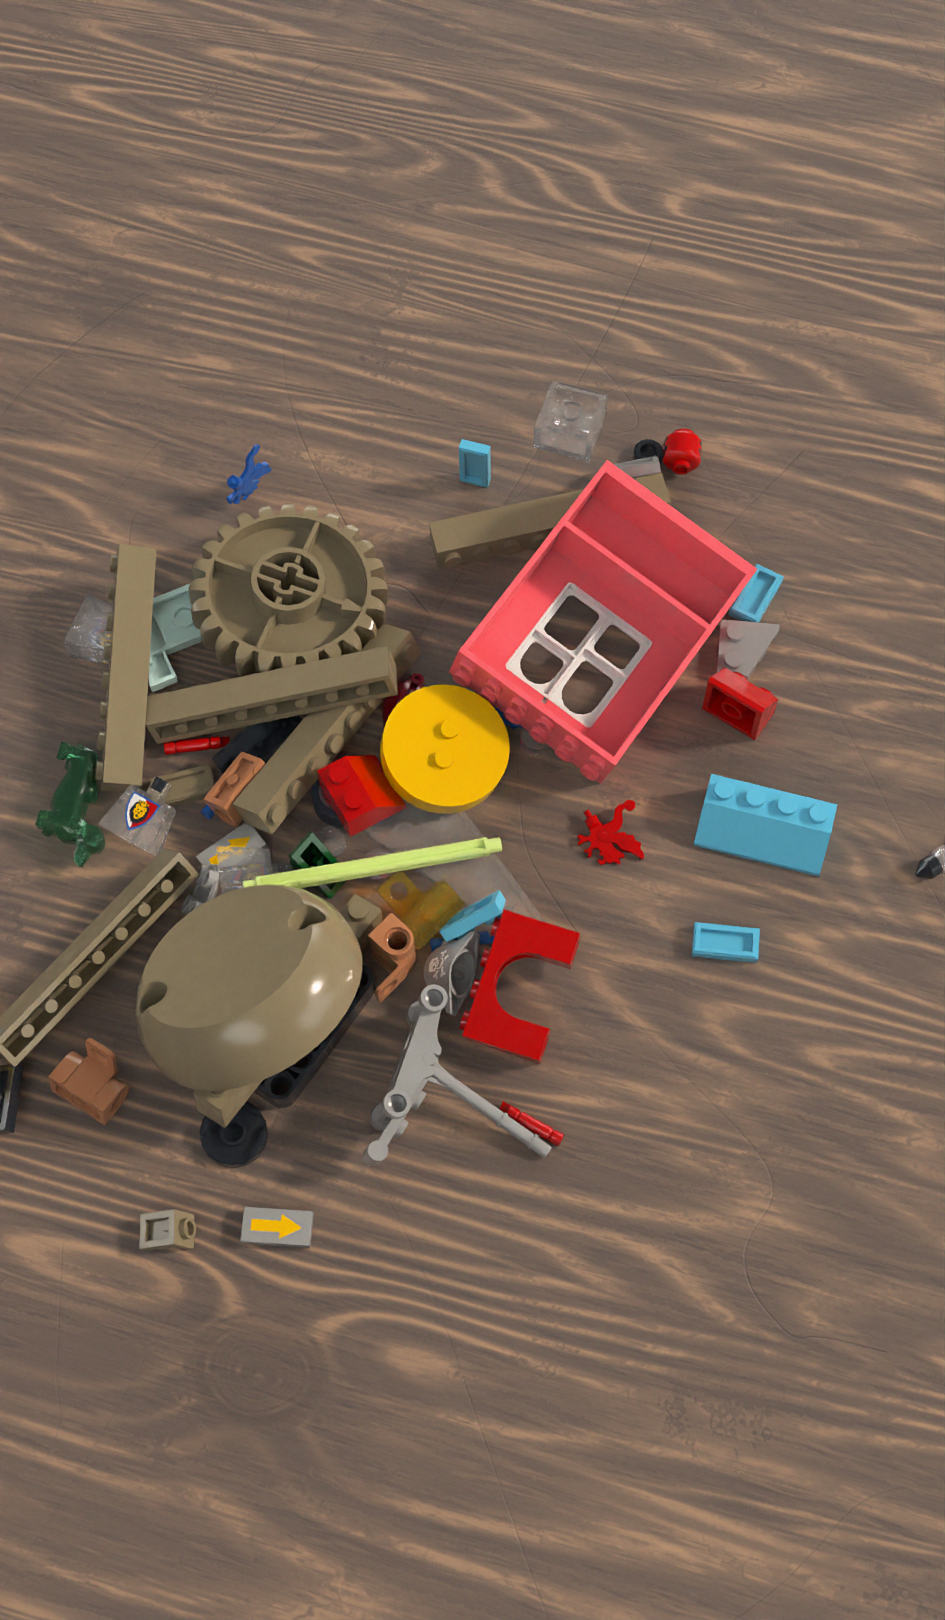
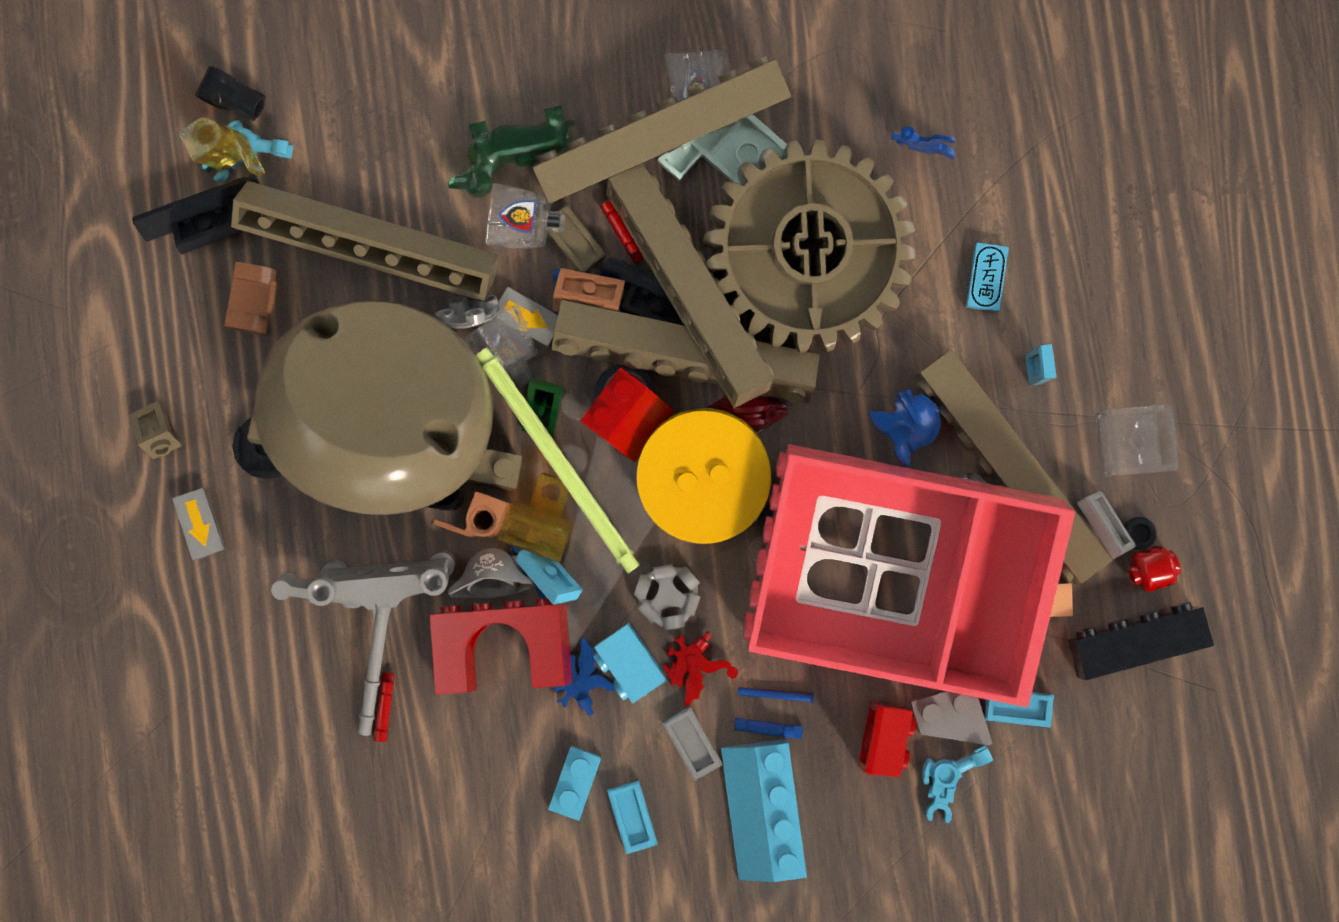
camera: 65 degrees right, 20 degrees up
none -> medium azure plate [548,746,602,821]
none -> blue piece [554,637,616,716]
none -> medium azure brick [593,622,666,704]
none -> light grey piece [634,563,701,630]
none -> light grey tile [662,706,723,781]
none -> blue wheel [734,717,803,739]
none -> blue piece [738,687,814,704]
none -> blue helmet [868,389,940,468]
none -> medium azure piece [921,745,993,823]
none -> medium azure tile [965,242,1009,313]
none -> black brick [1068,602,1214,680]

